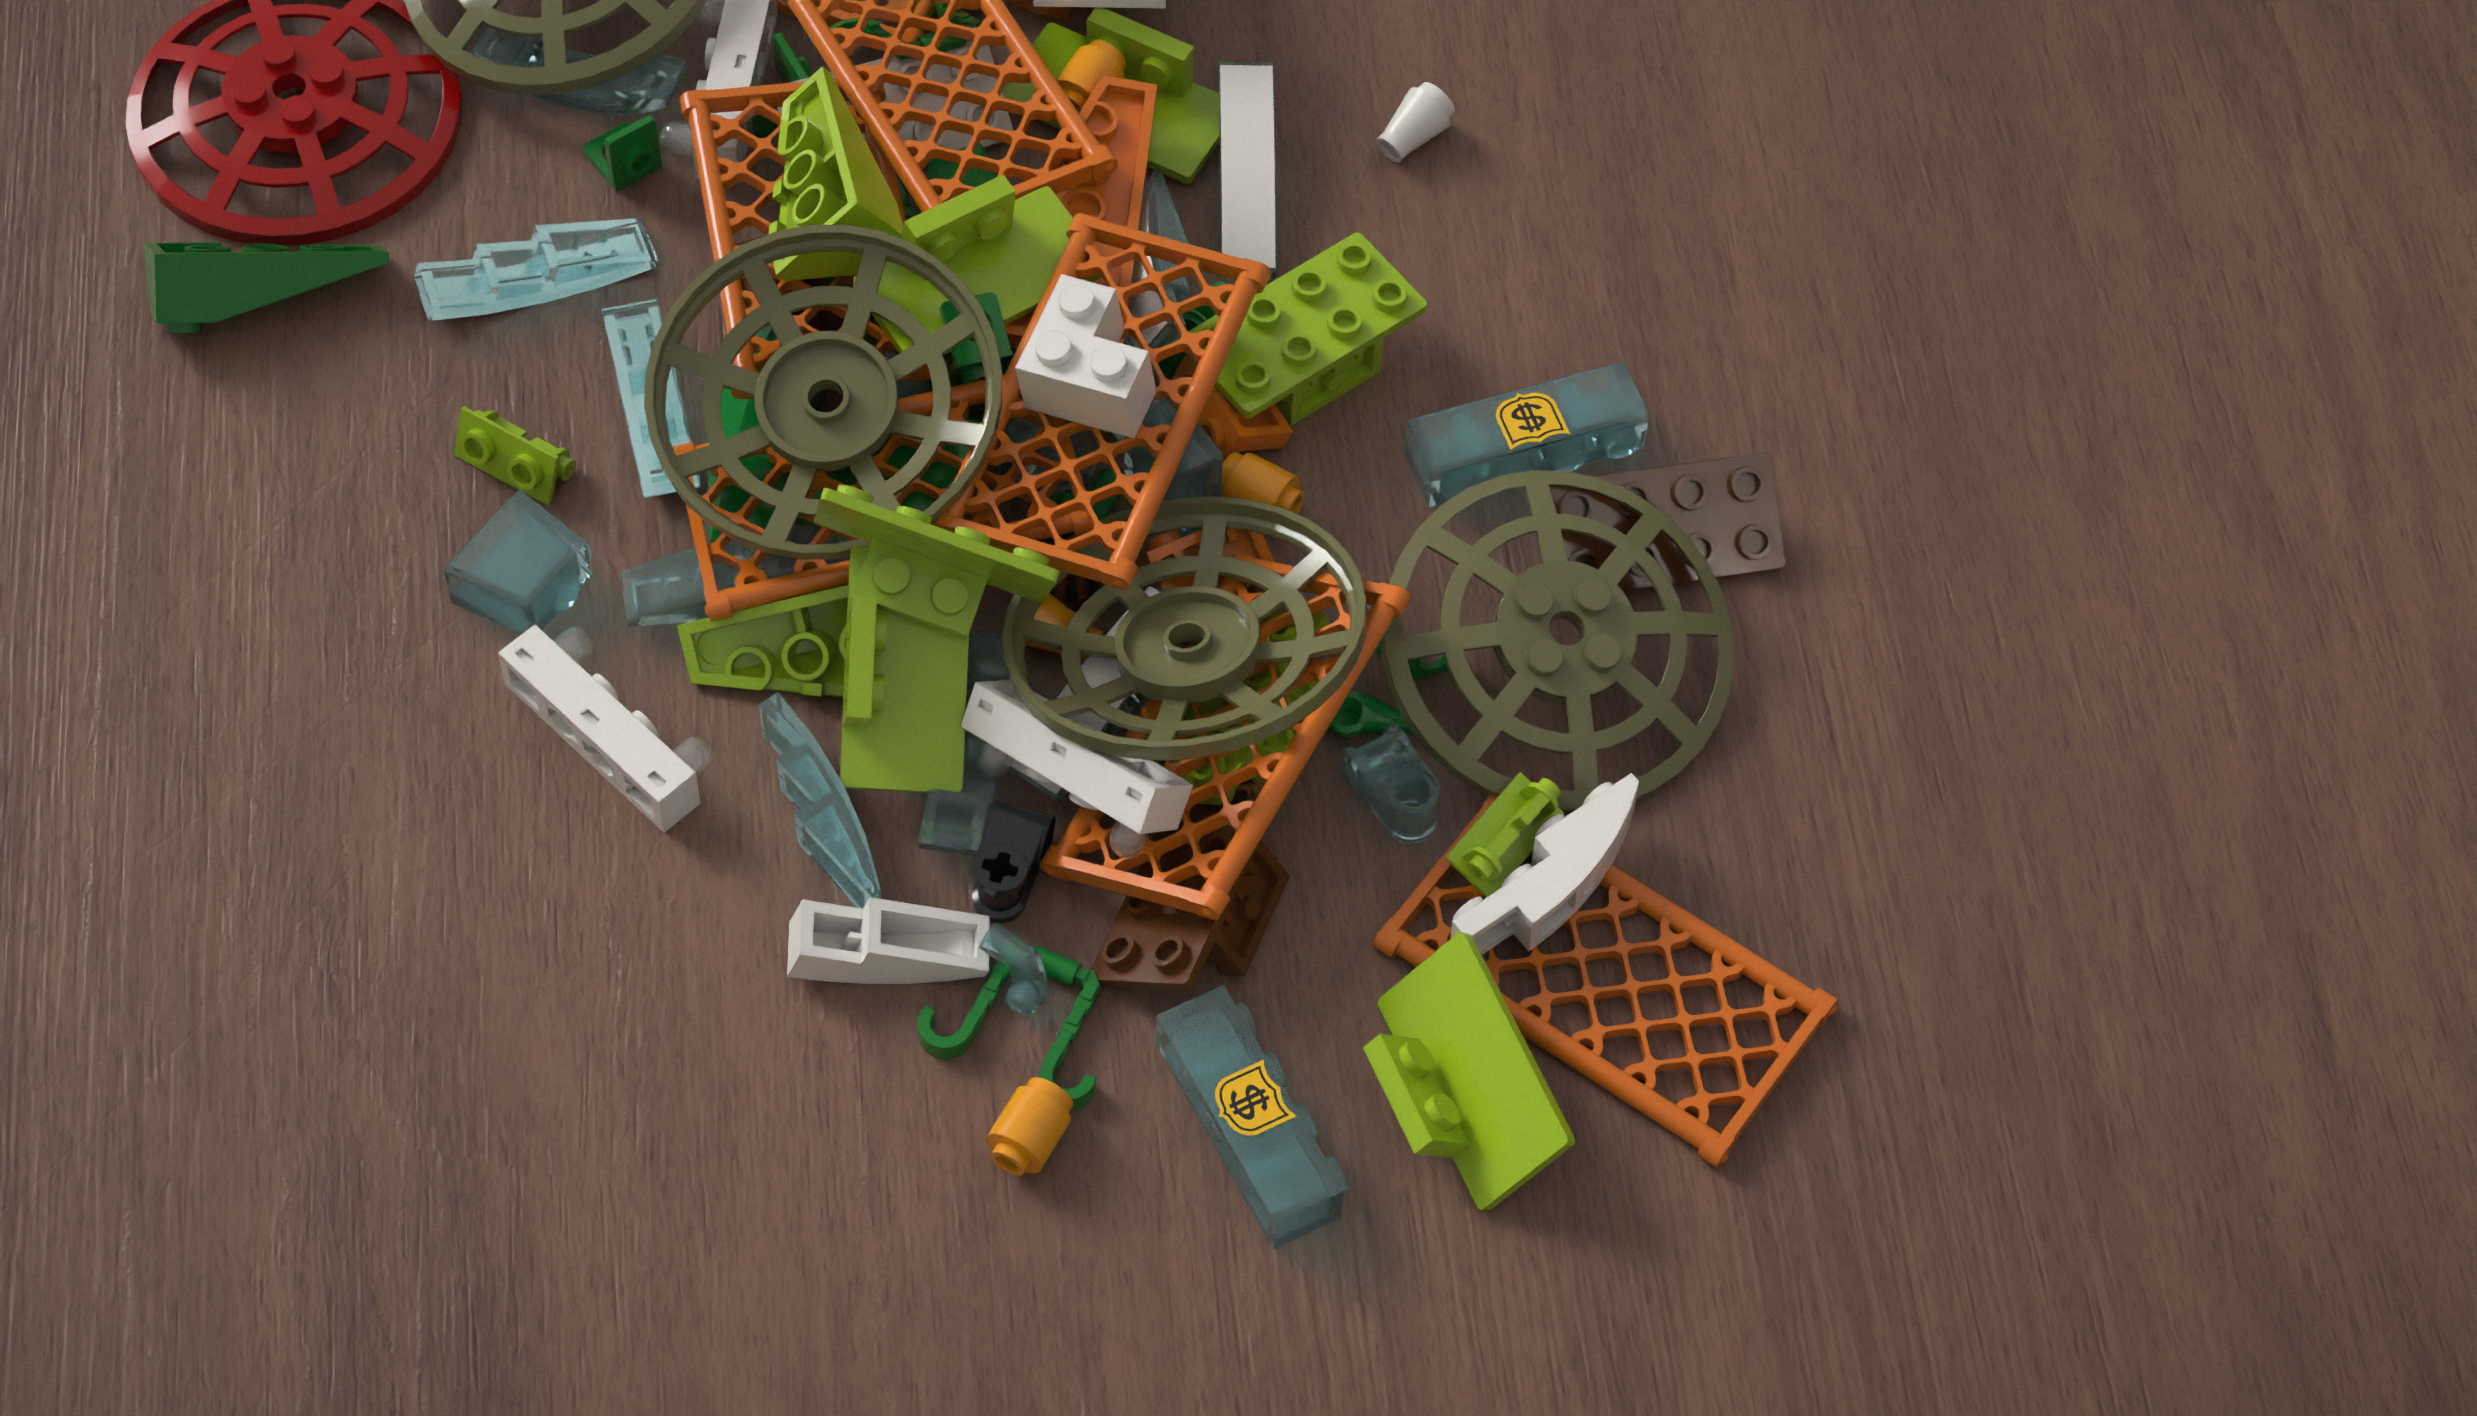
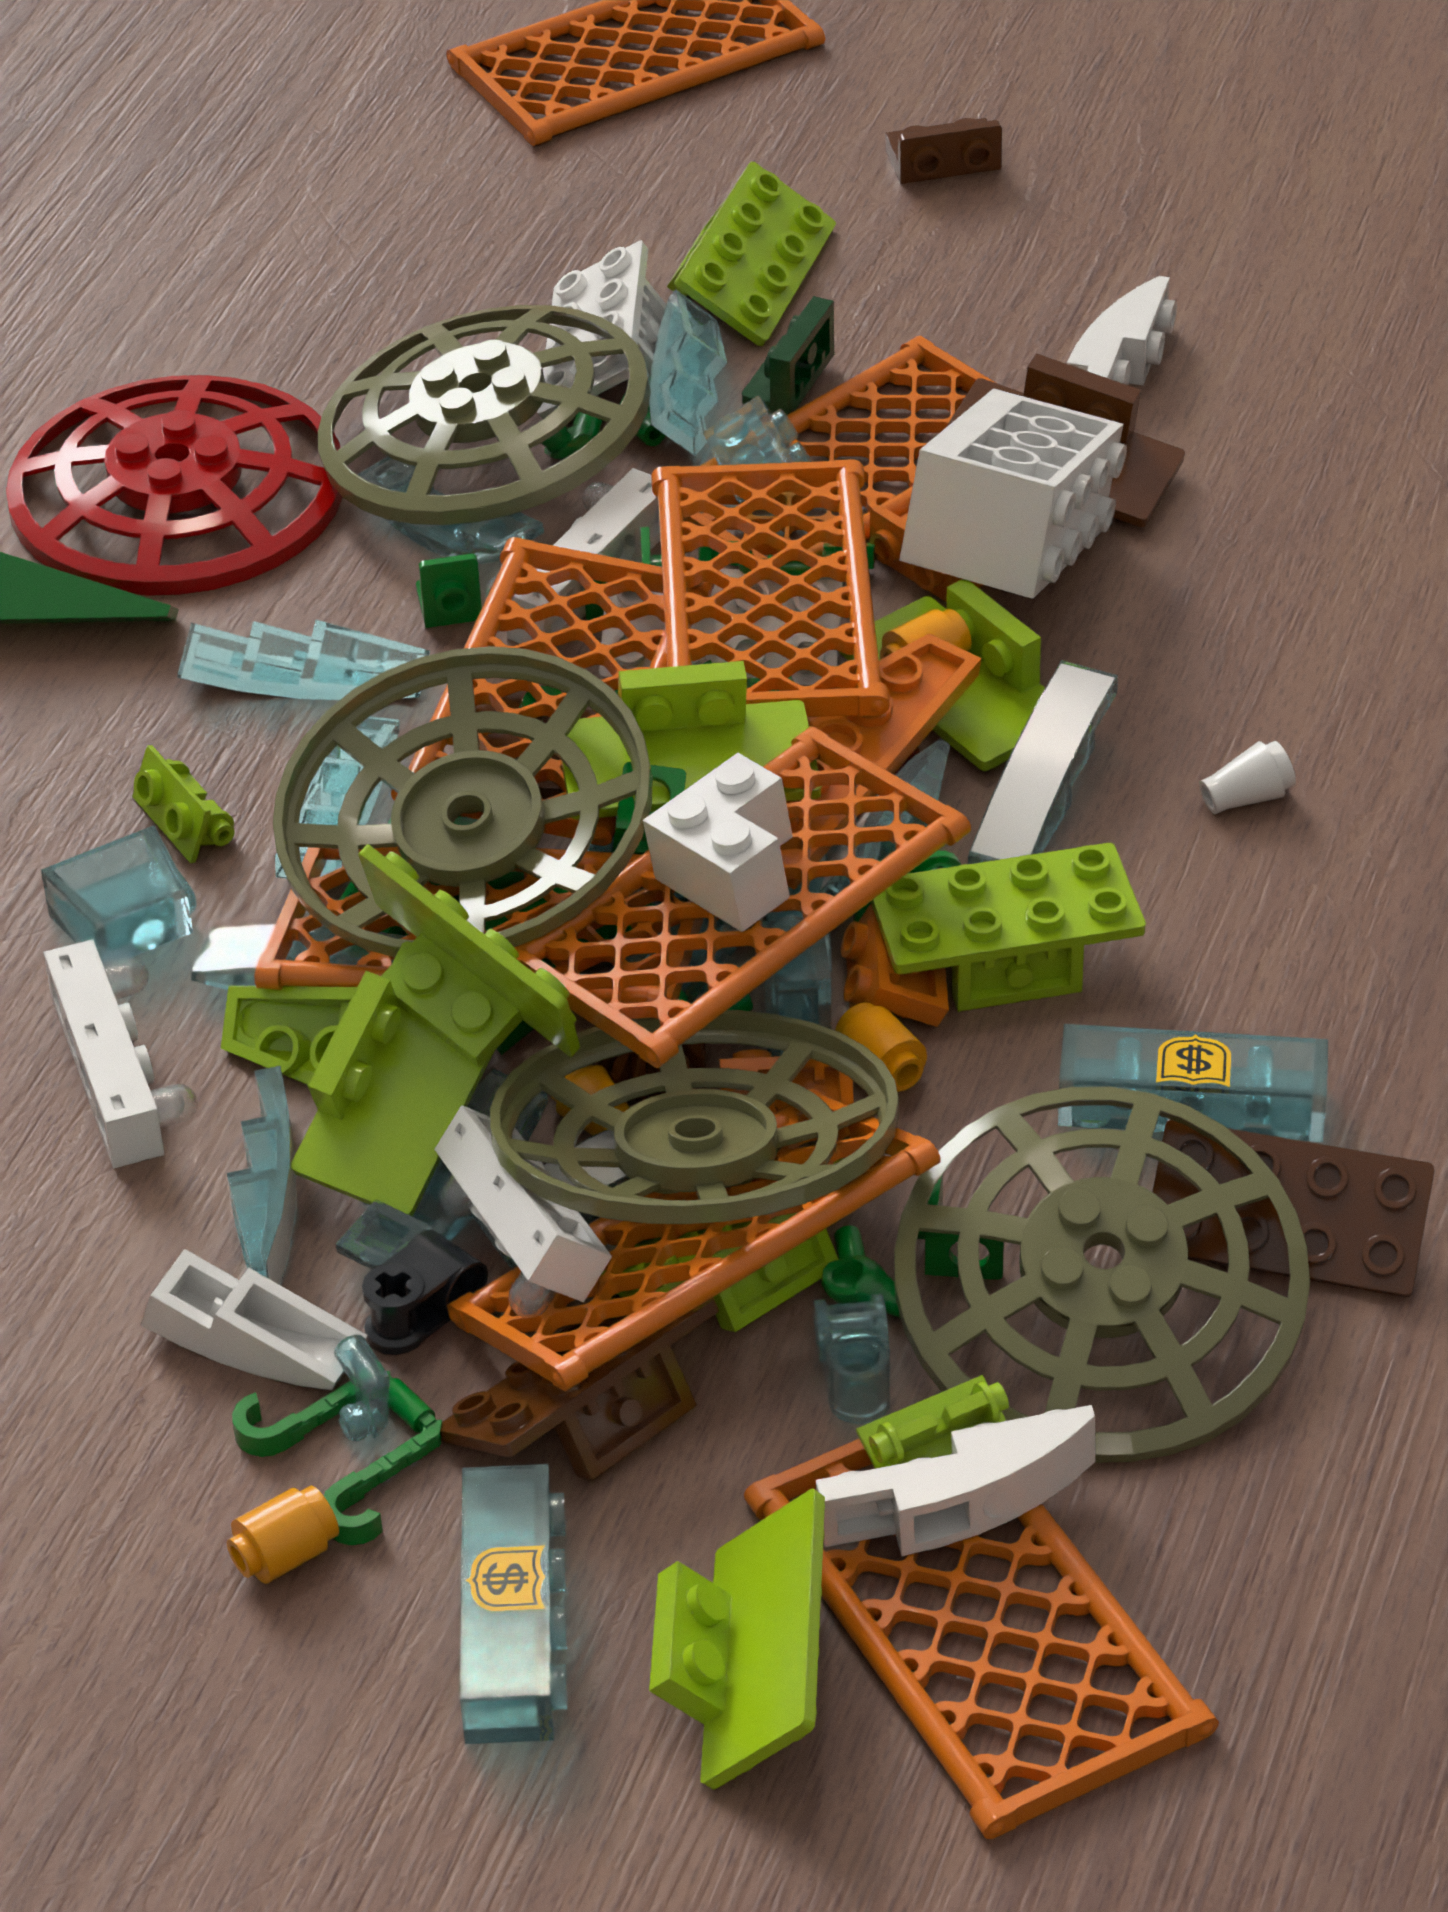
camera: 30 degrees right, 15 degrees down
lime wedge [768,66,904,281] -> none

